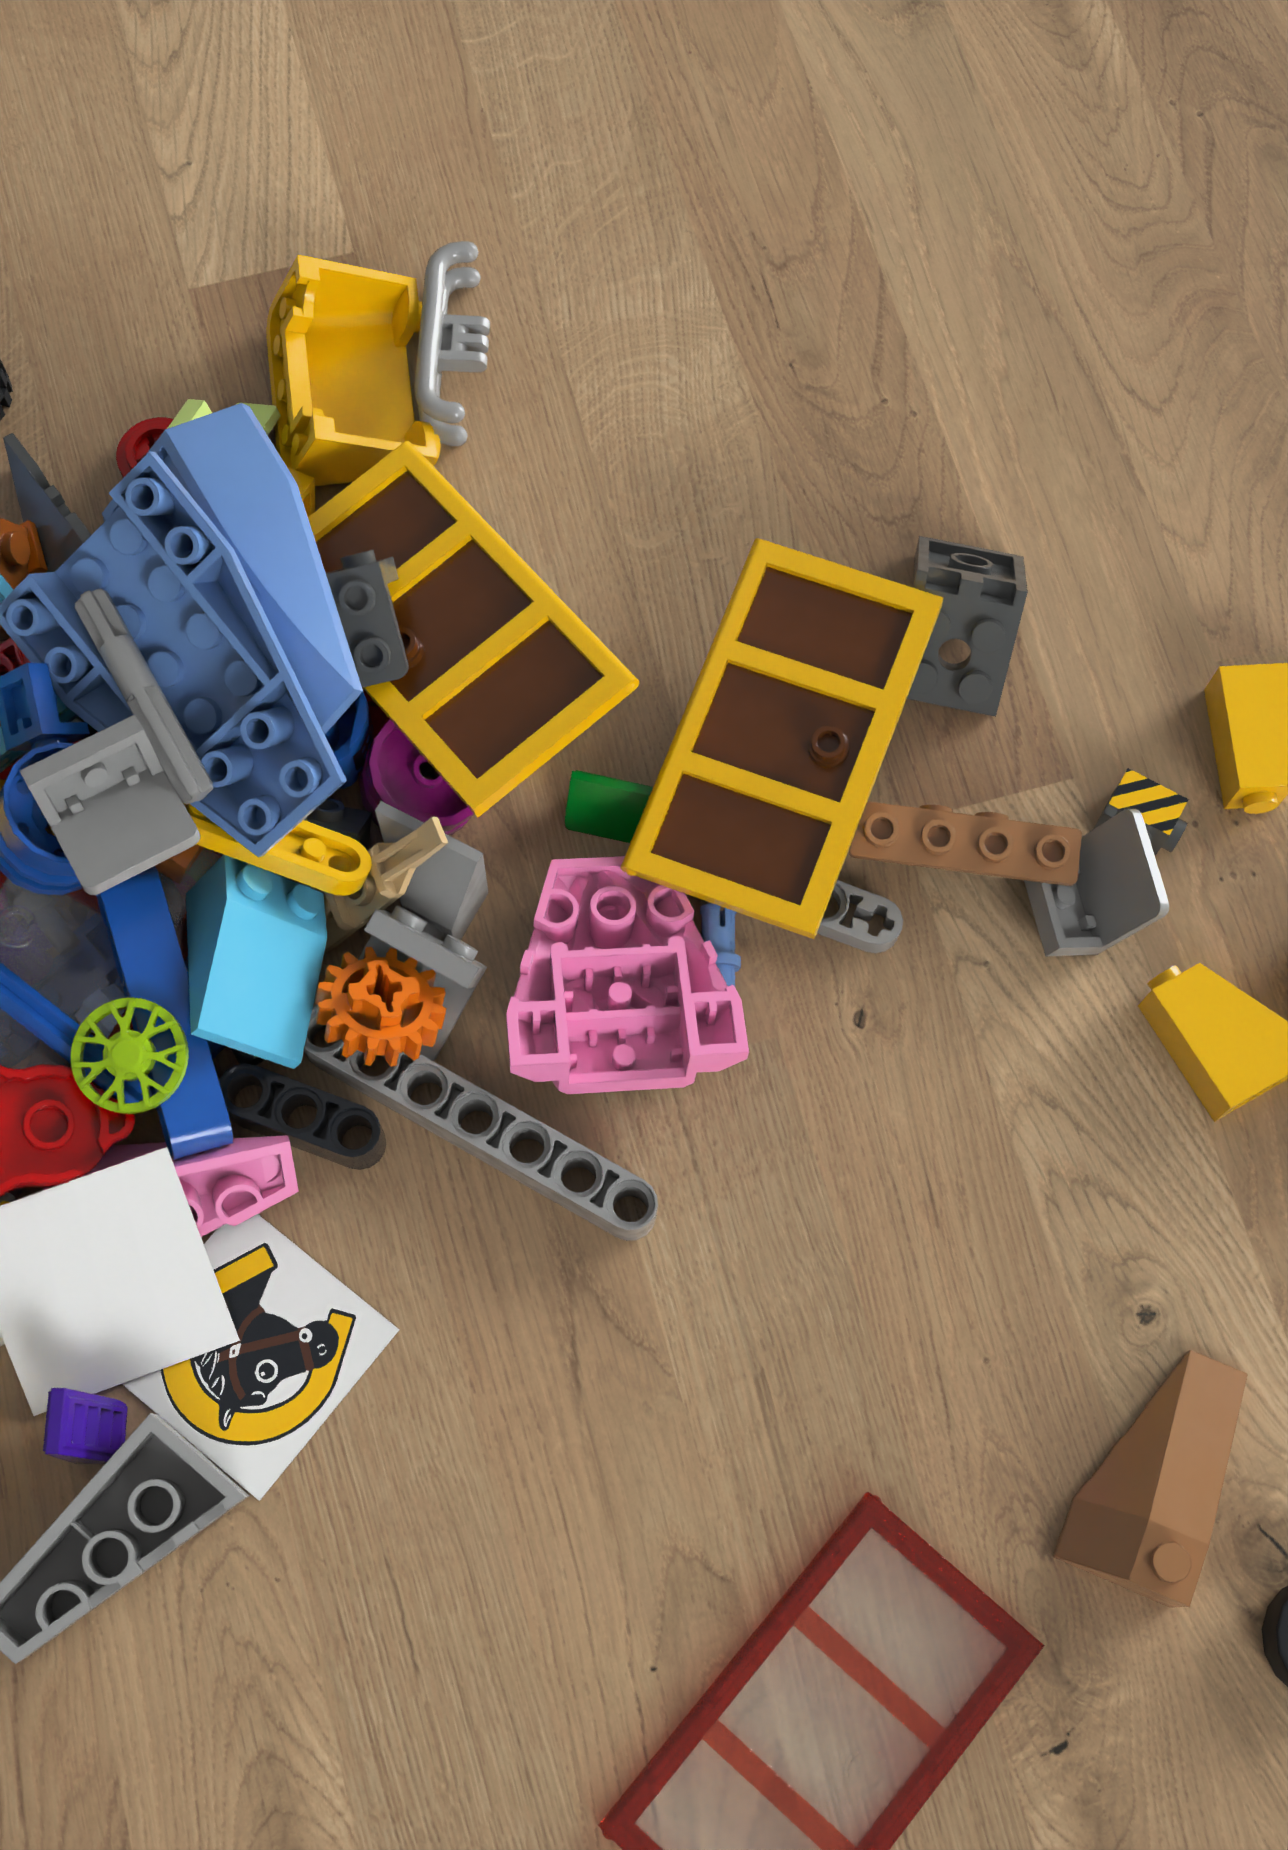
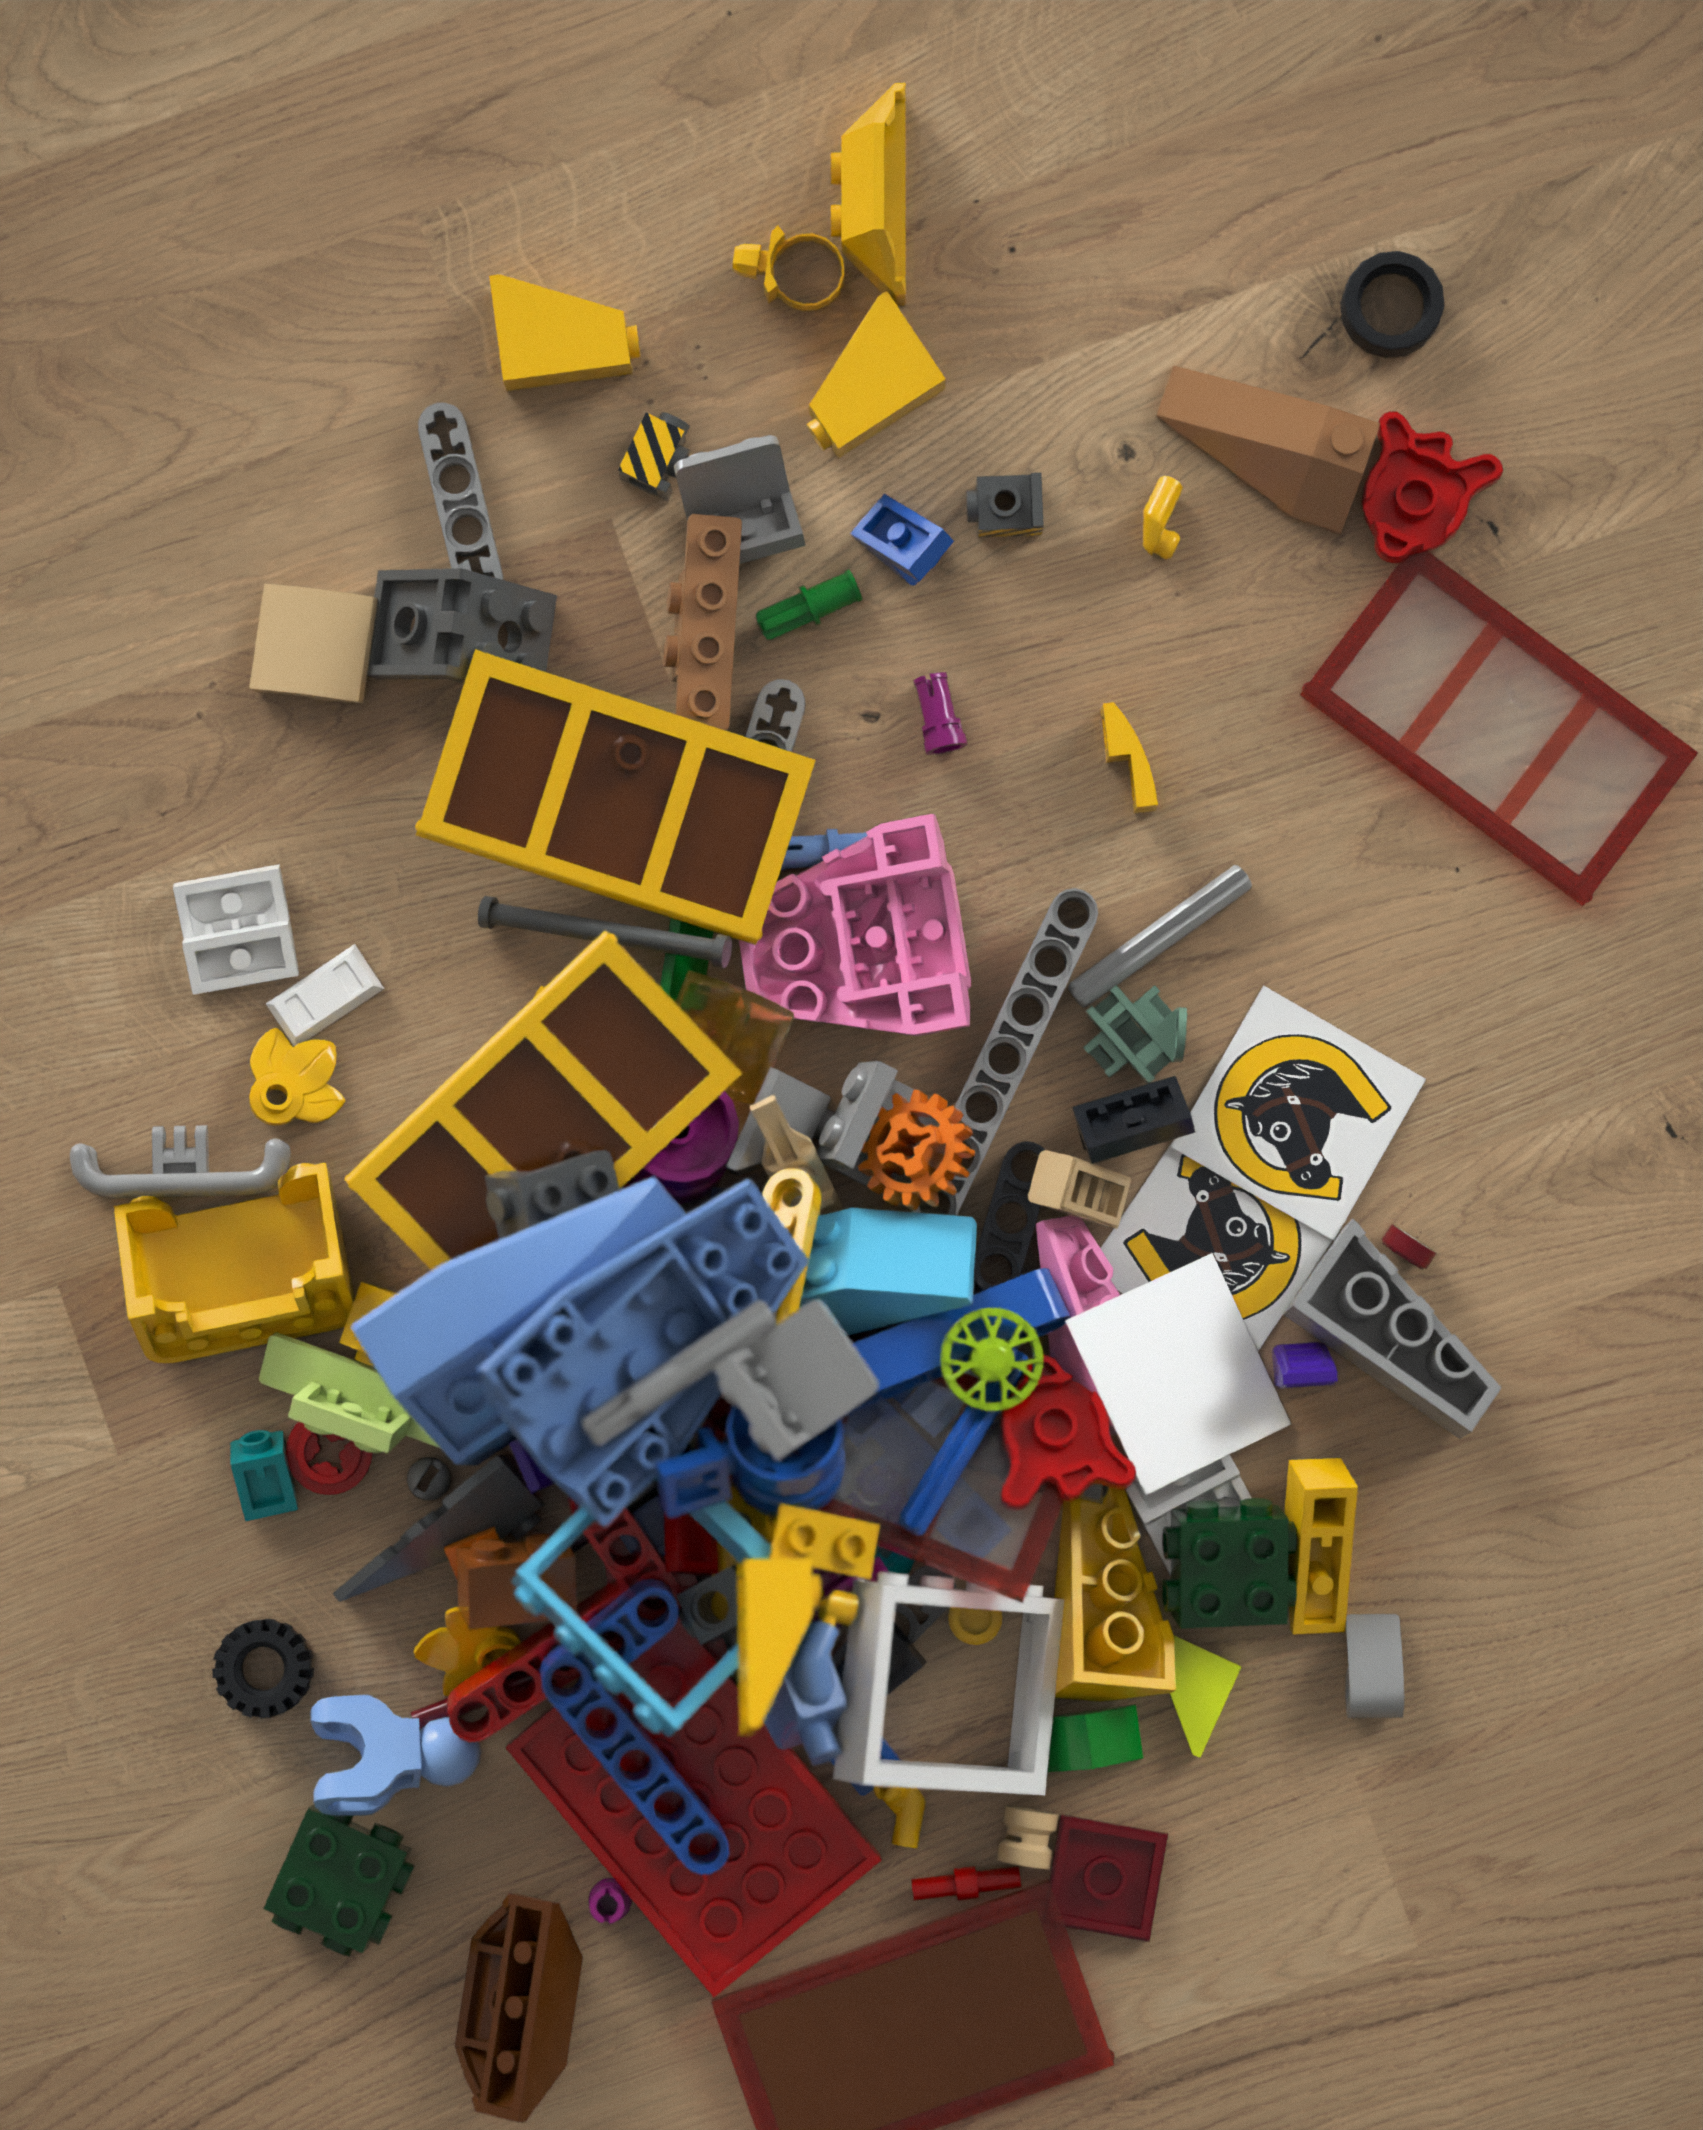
camera: 90 degrees left, 15 degrees up
none -> white slope [173,864,299,995]
none -> teal bracket [230,1430,298,1522]
none -> tan slope [249,584,378,704]
none -> yellow plate [249,1028,346,1126]
none -> white tile [266,944,385,1046]
none -> light grey beam [418,403,504,580]
none -> dark grey bar [478,896,732,968]
none -> clear yellow slope [675,970,794,1105]
none -> green axle [756,570,863,640]
none -> blue slope [850,493,954,586]
none -> magenta pin [913,672,968,755]
none -> dark grey brick [966,472,1044,537]
none -> tan slope [1028,1150,1131,1229]
none -> light grey axle [1068,865,1252,1007]
none -> black bracket [1073,1076,1195,1164]
none -> sand green piece [1083,985,1187,1084]
none -> yellow slope [1100,702,1158,813]
none -> yellow arm [1143,476,1183,559]
none -> sticker [1171,985,1426,1241]
none -> red tile [1361,411,1503,563]
none -> dark red tile [1381,1224,1437,1270]

